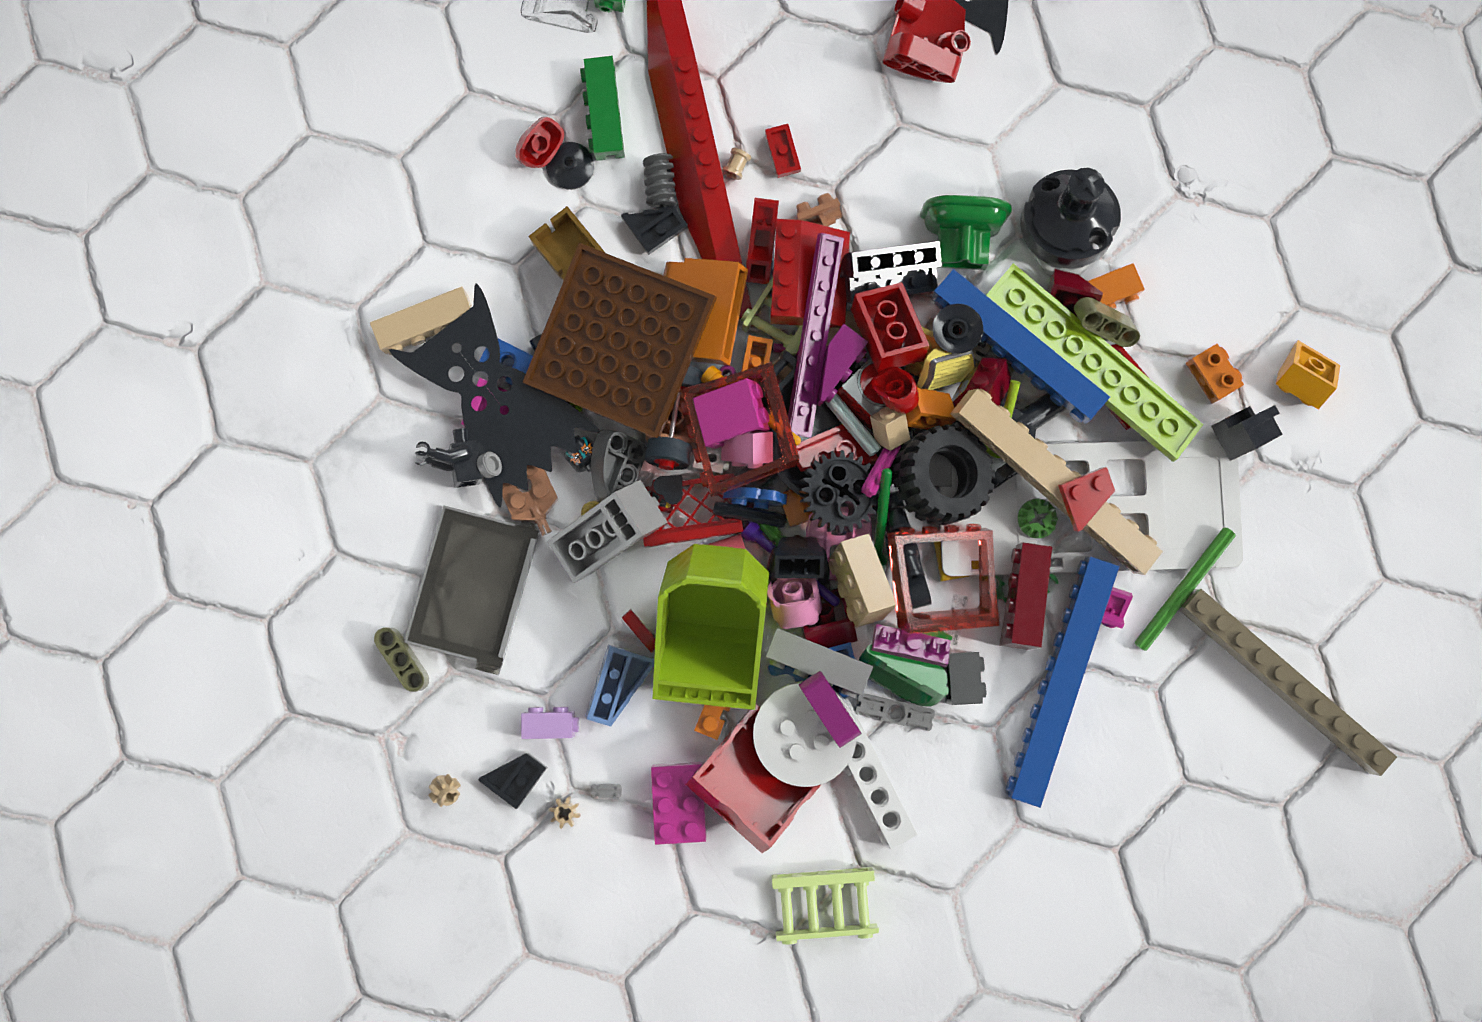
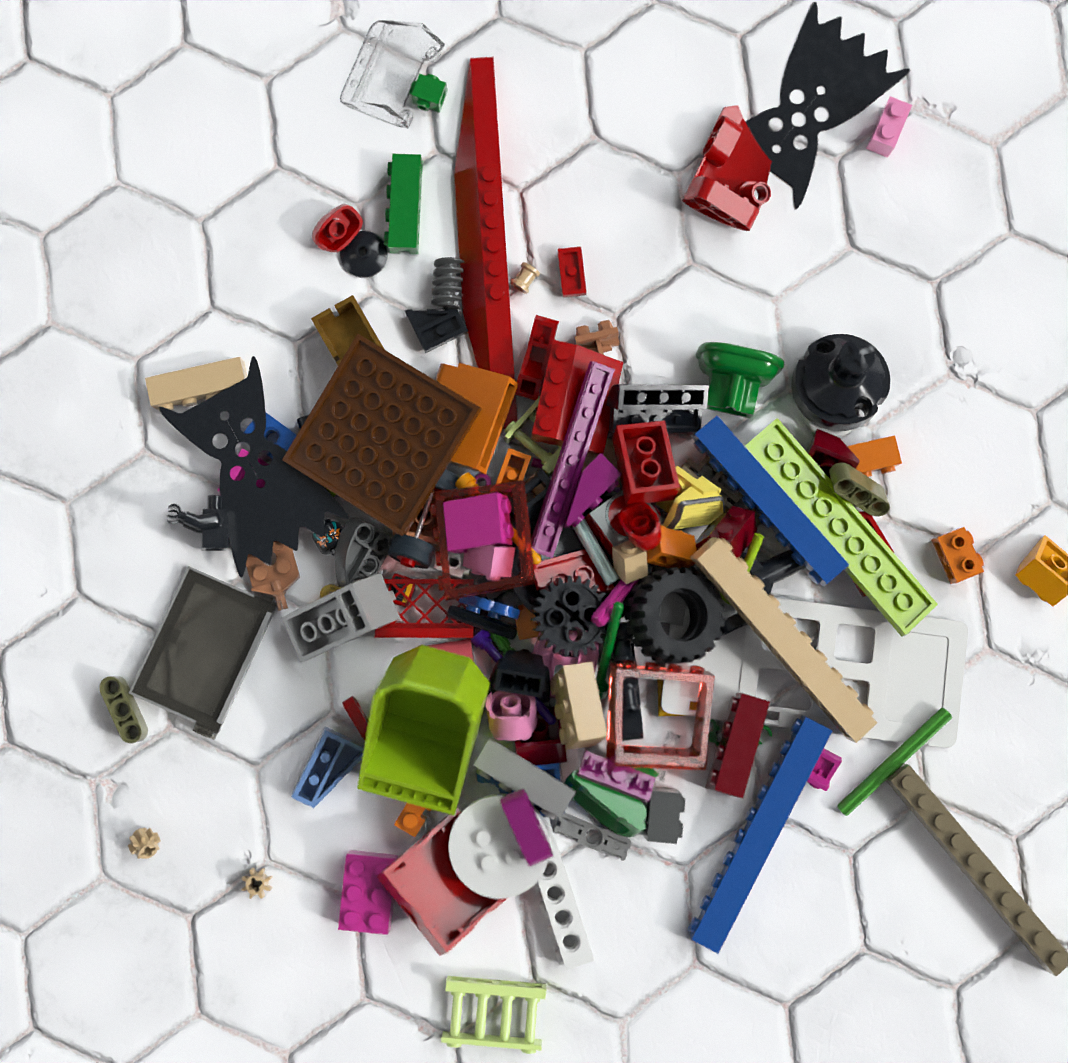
camera: 10 degrees right, 0 degrees up
light grey tile [477,452,502,478] -> none
black wing [478,753,548,809] -> none
lavender brick [521,707,579,739] -> none
light grey piece [591,784,622,798] -> none
black tile [653,475,683,505] -> none
black dish [932,304,983,354] -> none
bright green gear [1018,498,1058,538] -> none
wing [1058,467,1115,532] -> none
black plate [1211,405,1283,461] -> none

